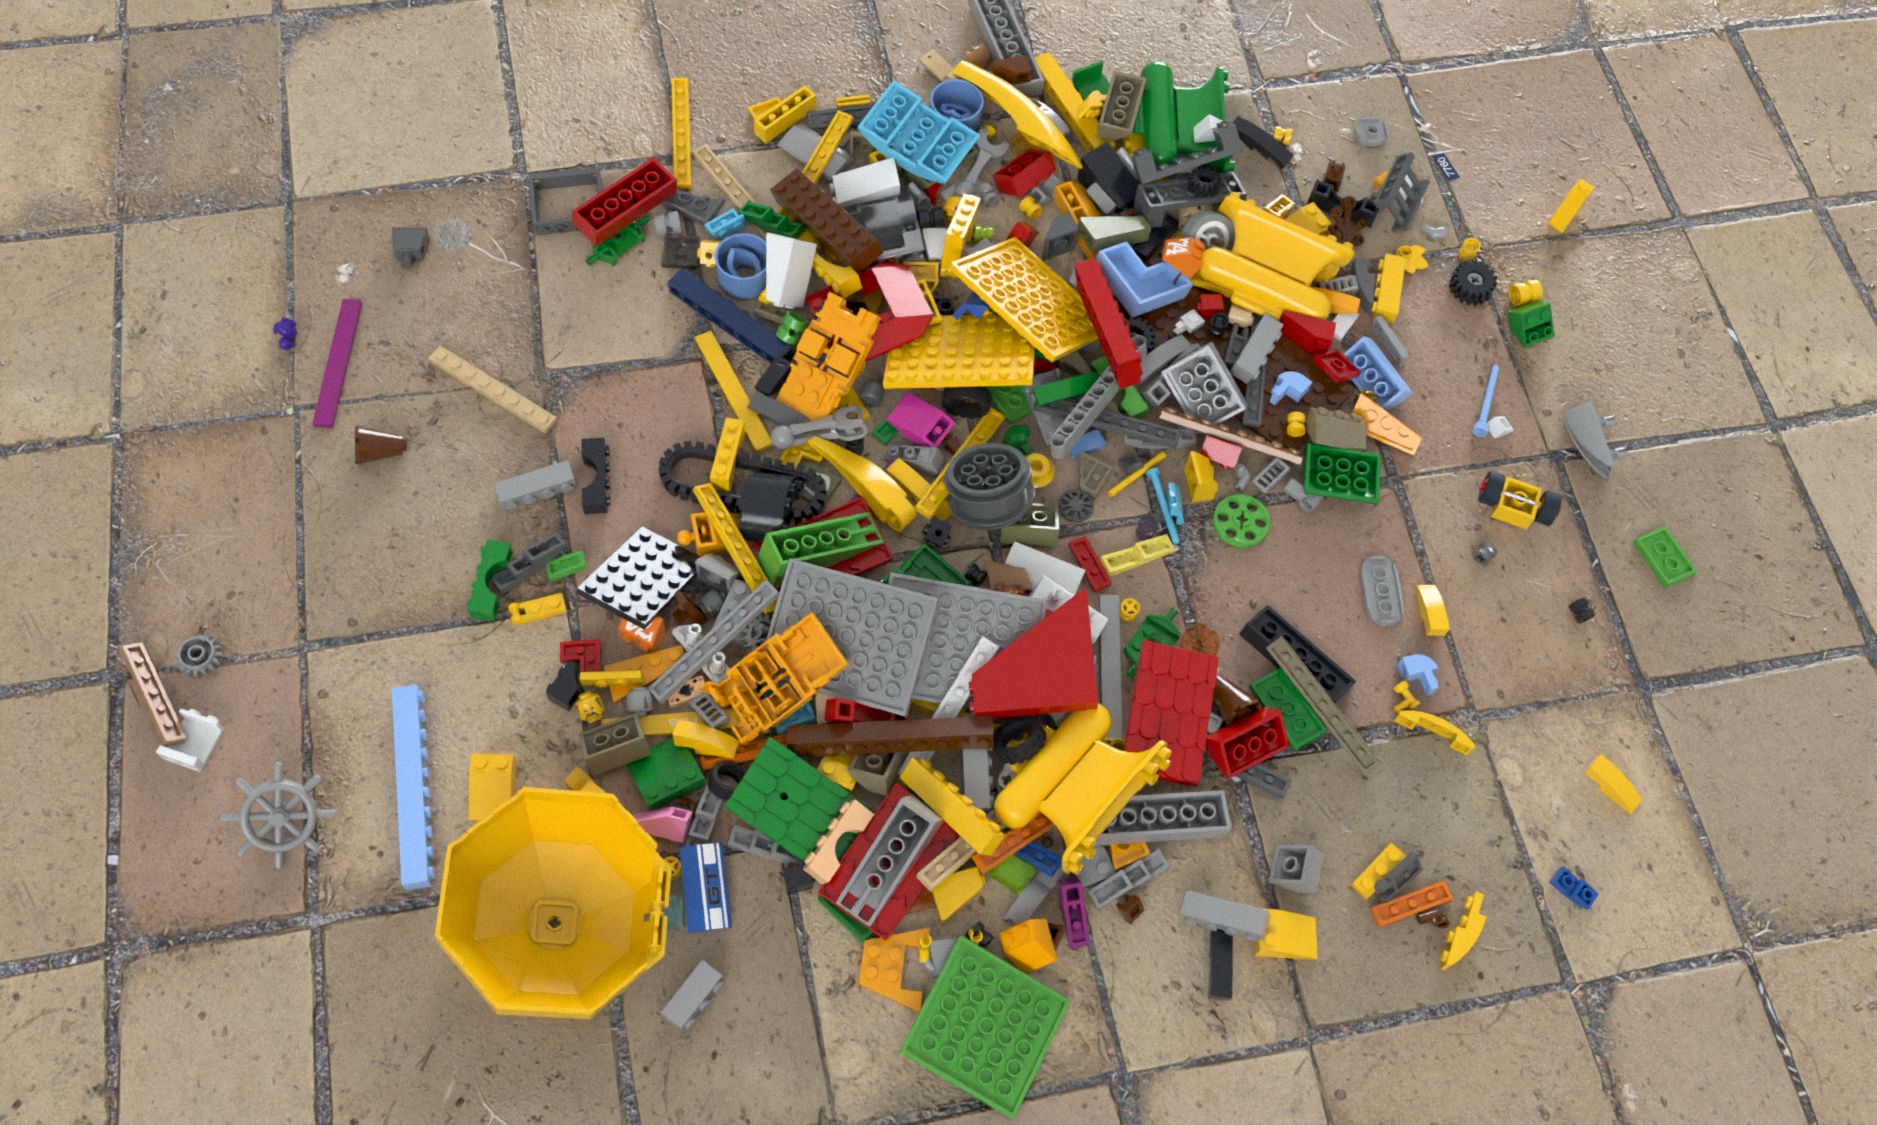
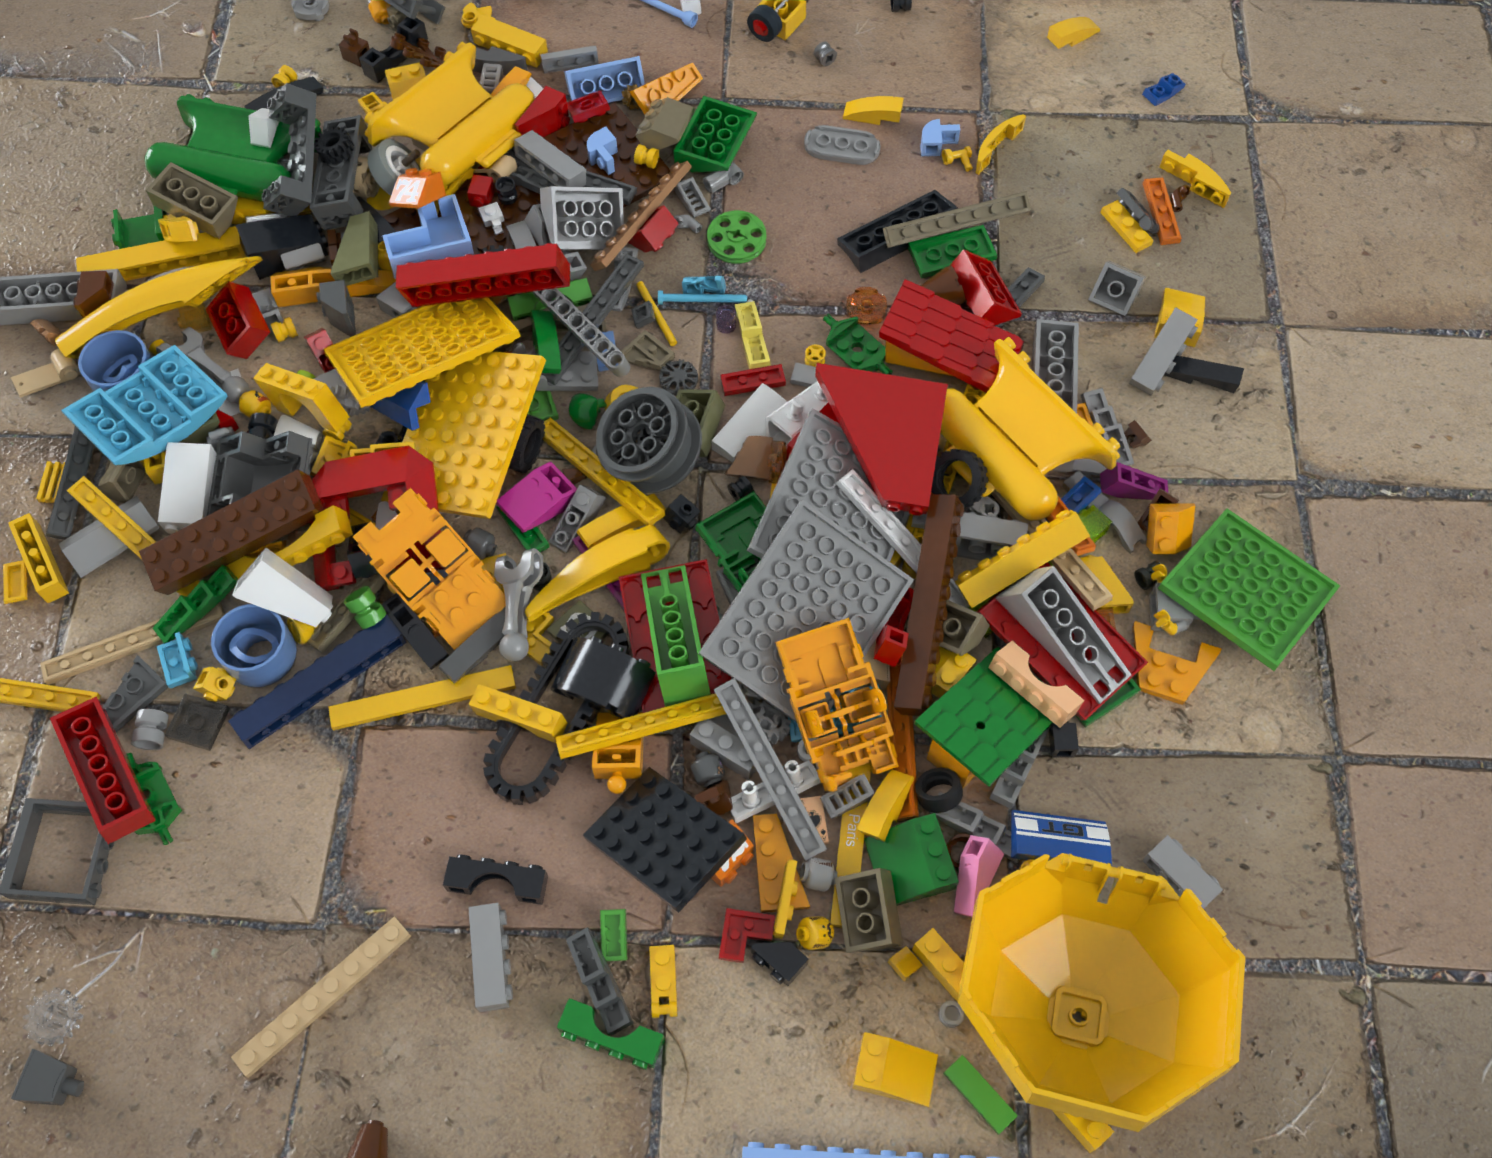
camera: 70 degrees left, 0 degrees up
light grey slope [695,553,743,595] -> none
light grey wheel [977,183,1000,208] -> none
yellow slope [1184,451,1218,502] -> none

